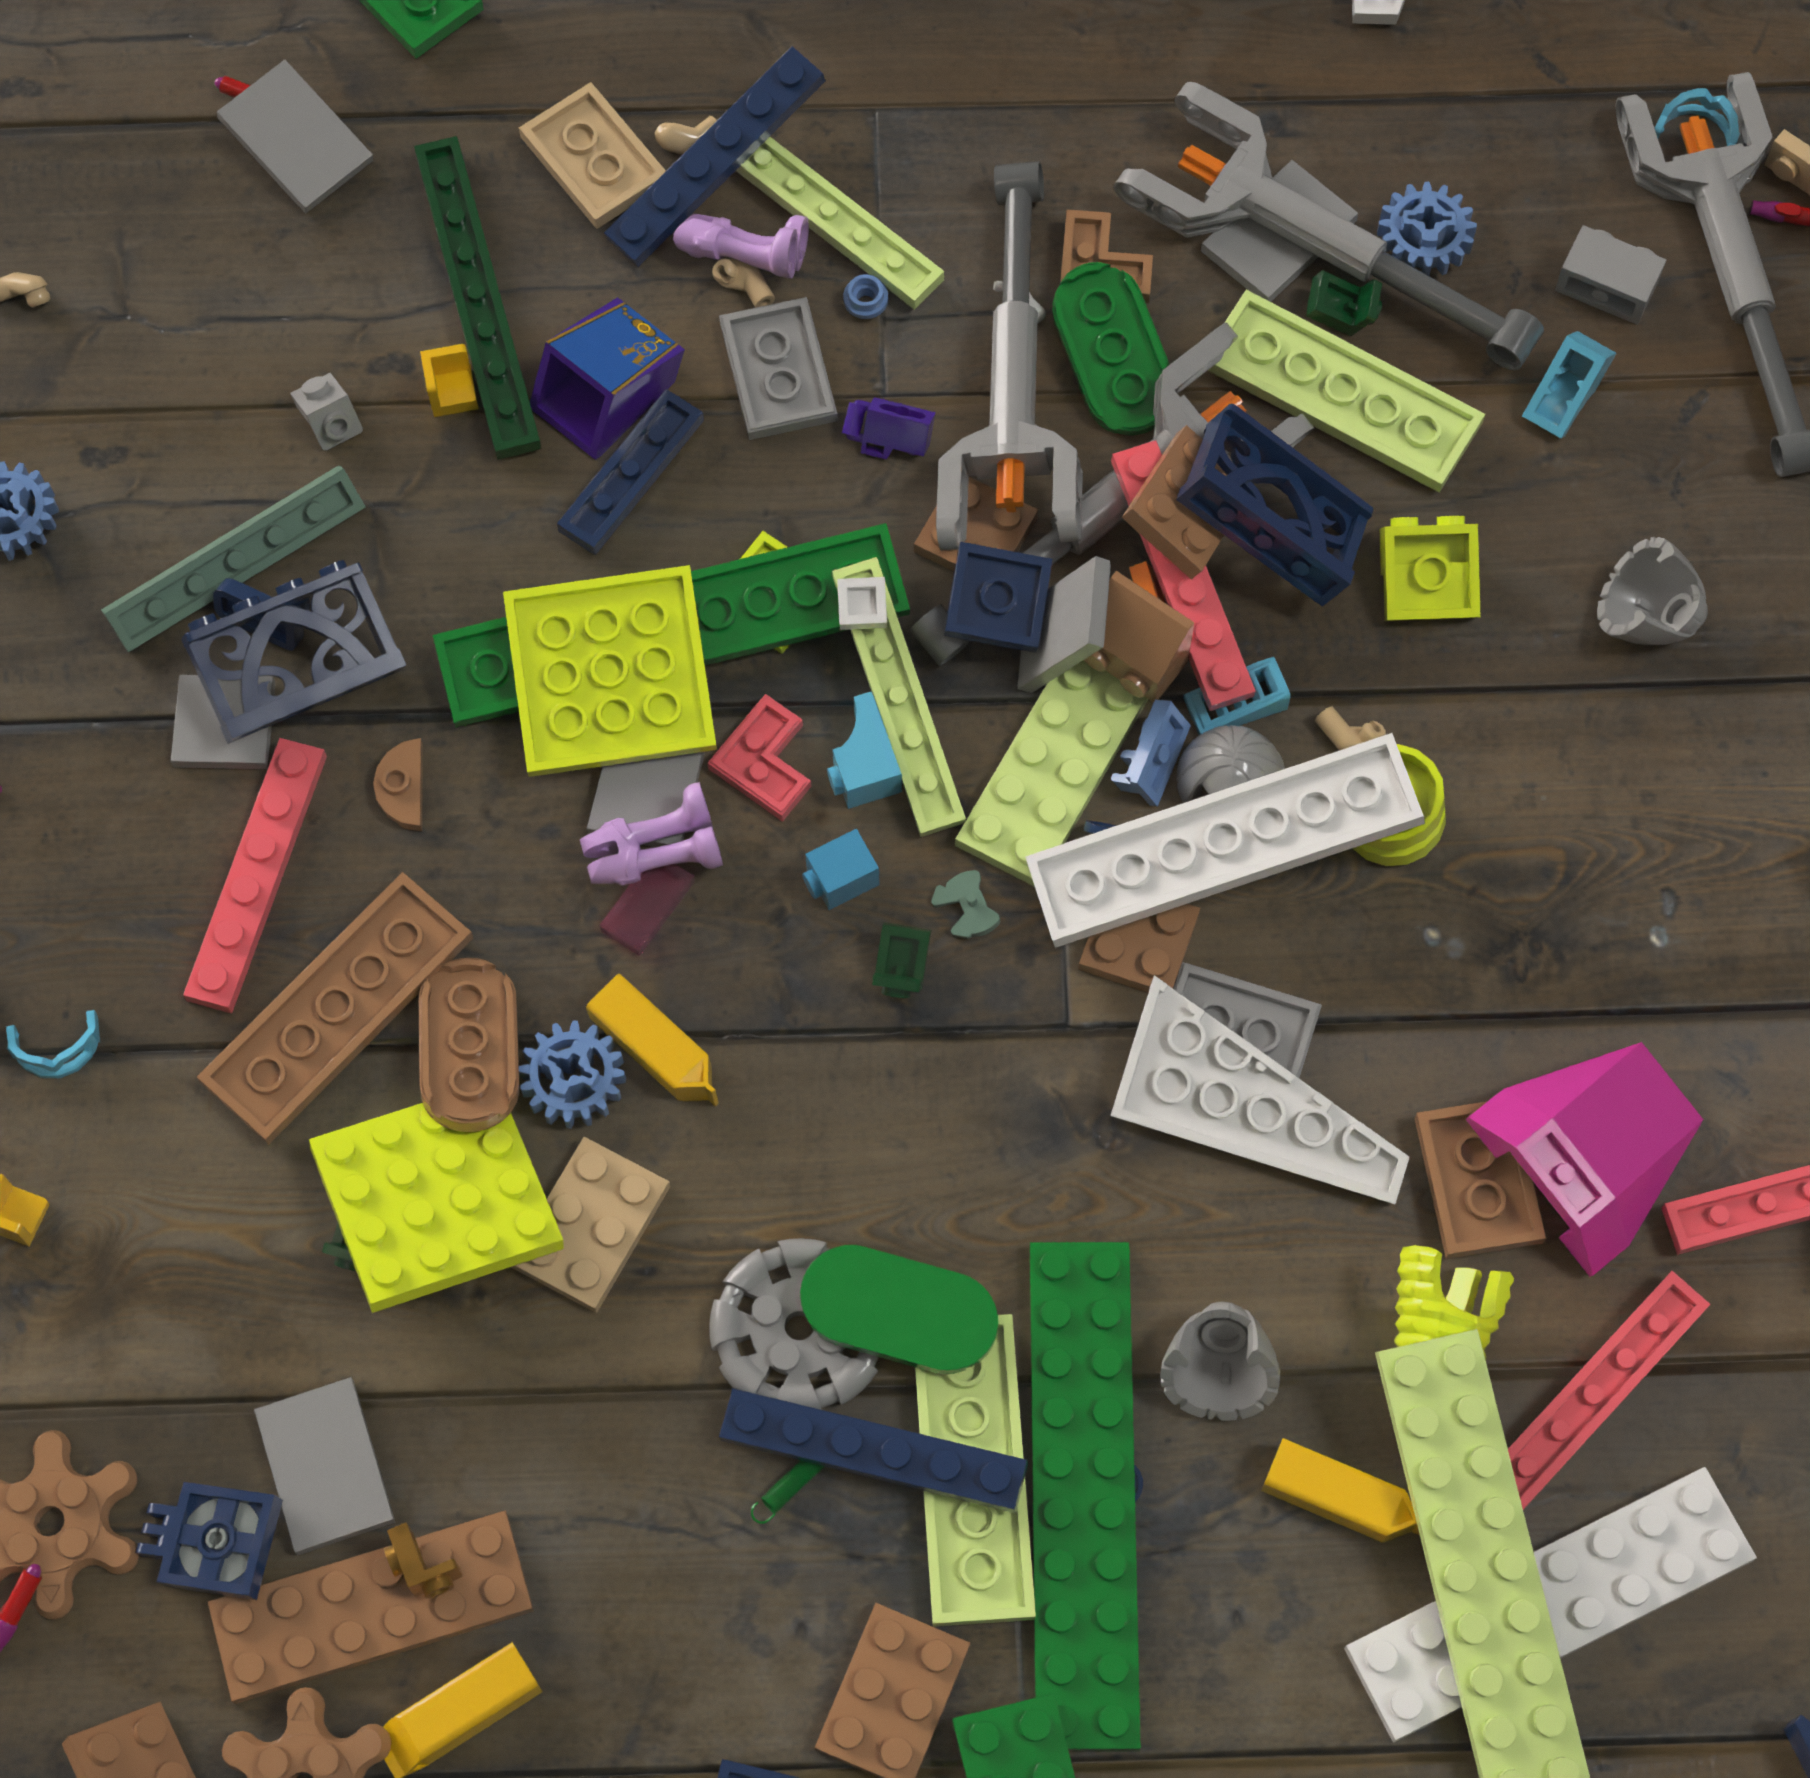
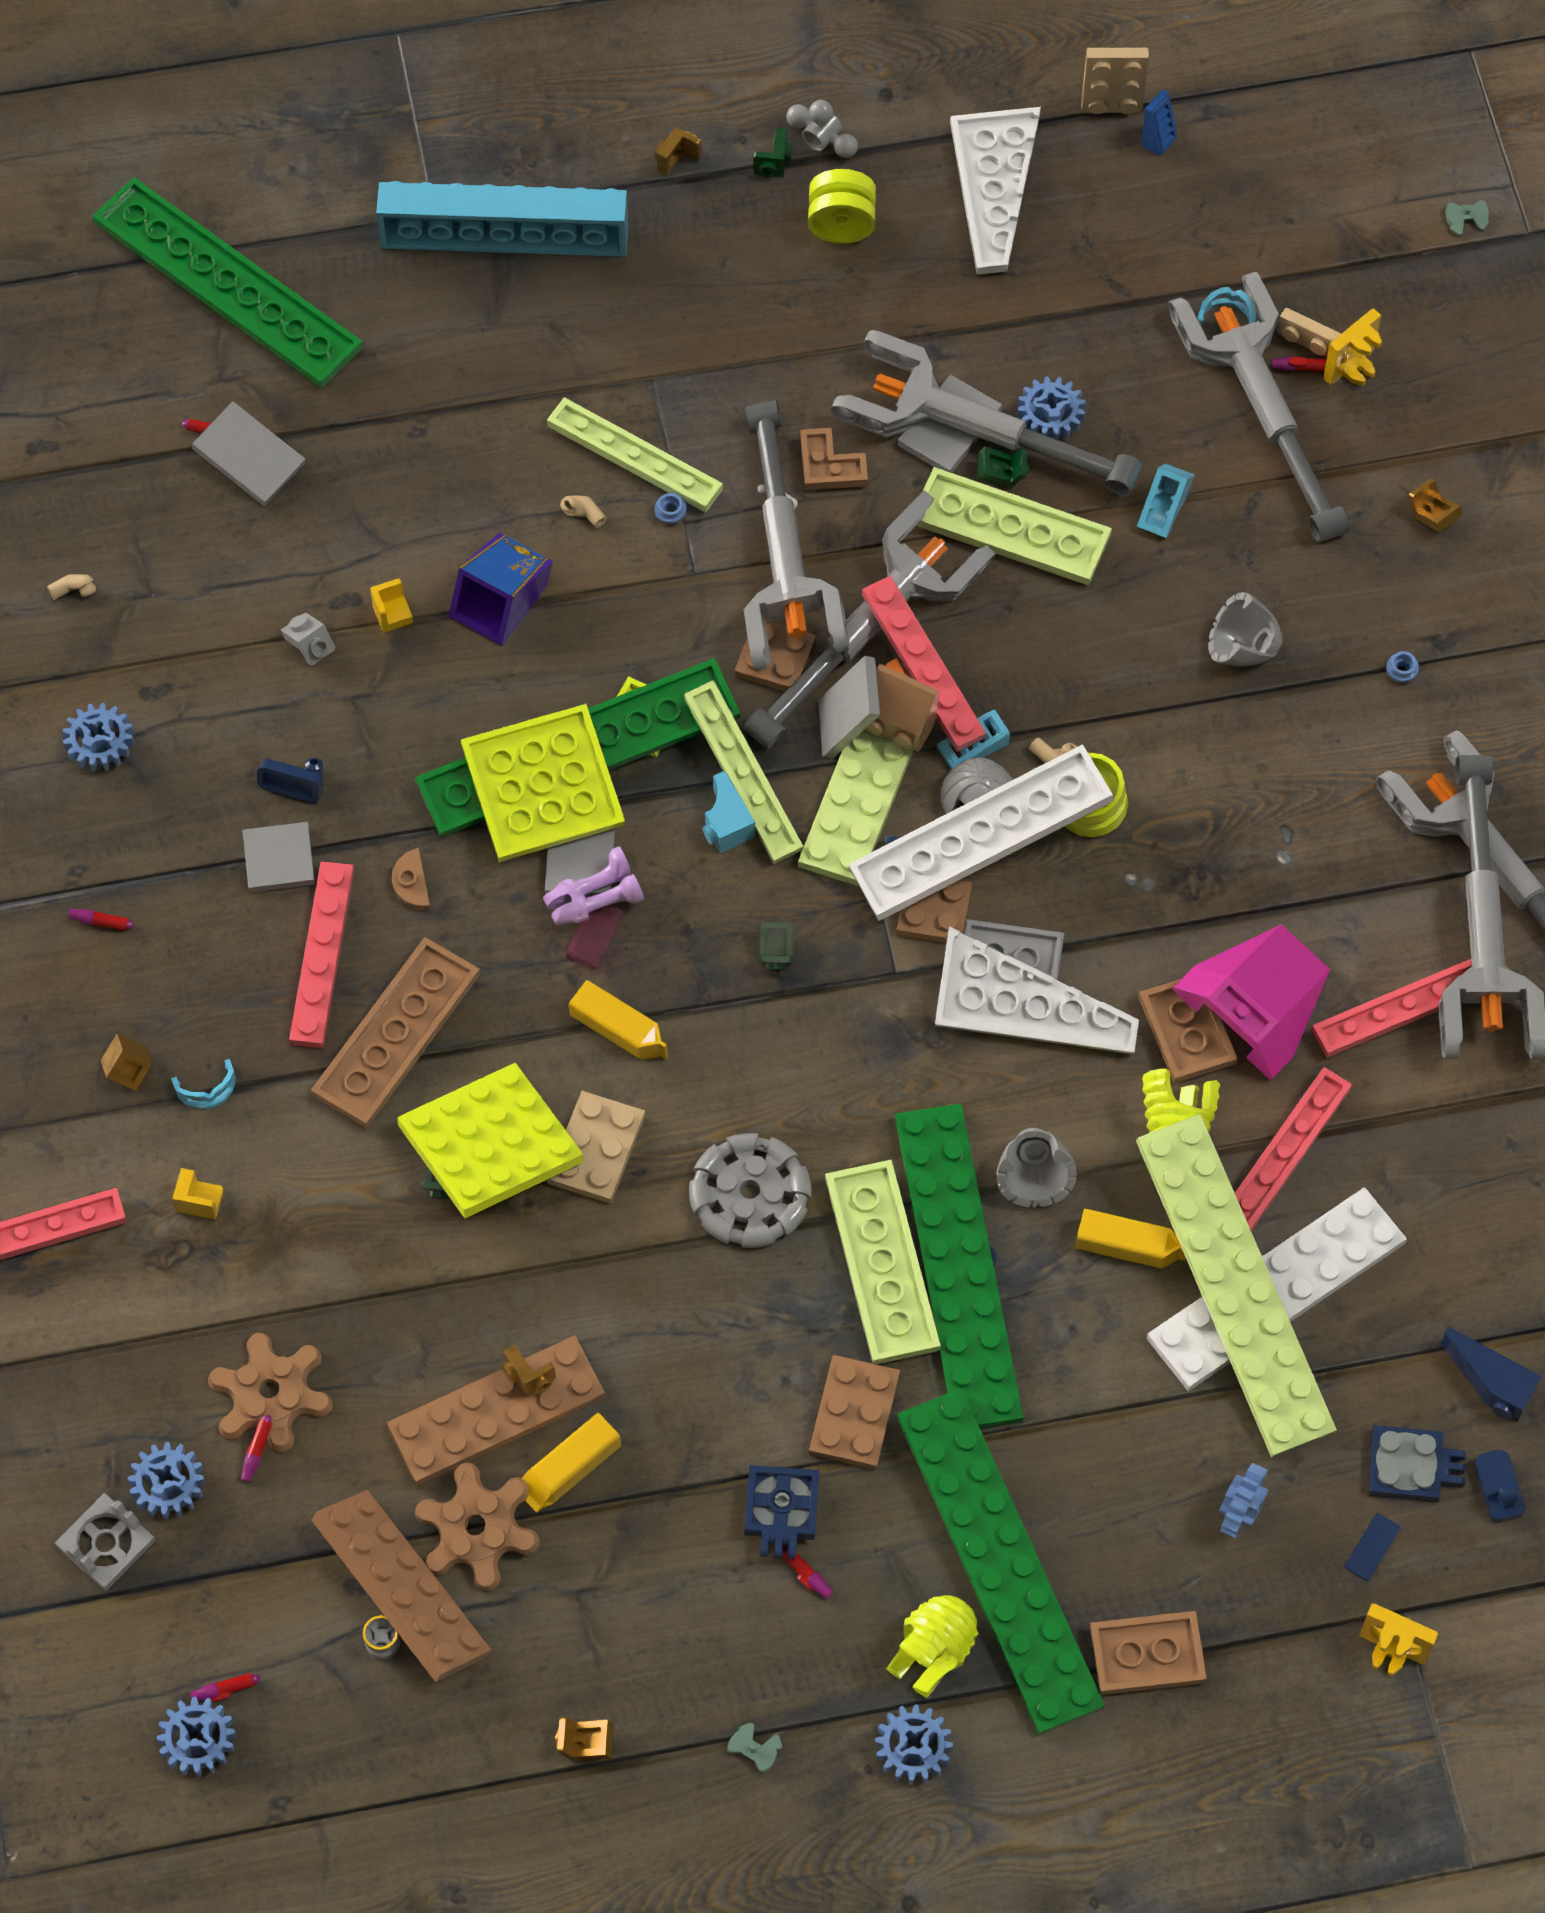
camera: 10 degrees left, 5 degrees down
sand green plate [101,465,366,652] -> none
dark blue piece [135,1482,283,1600] -> none
dark blue fence [181,560,406,744] -> none
light grey tile [254,1377,396,1555] -> none
dark green plate [414,136,542,460] -> none
medium nougat tile [418,958,519,1132] -> none
tan plate [519,82,666,229] -> none
medium blue gear [519,1021,626,1129] -> none
dark blue plate [557,389,704,555] -> none
dark blue plate [604,46,826,267] -> none
tan arm [655,116,717,155] -> none
lavender piece [673,214,809,279] -> none
coral tile [707,694,811,822] -> none
light grey tile [719,297,838,440] -> none
dark blue plate [719,1388,1028,1513] -> none
green piece [751,1461,825,1524] -> none
green tile [800,1245,998,1374] -> none
dark azure brick [802,828,880,910] -> none
white plate [837,577,887,630] -> none
dark purple piece [842,397,936,460] -> none
sand green piece [931,870,1001,939] -> none
dark blue plate [944,542,1053,653] -> none
green tile [1052,262,1170,436] -> none
medium blue plate [1111,699,1191,807] -> none
medium nougat plate [1122,425,1227,579] -> none
dark blue fence [1176,404,1374,607] -> none
neon yellow plate [1379,516,1481,621] -> none
light grey brick [1555,225,1667,325] -> none

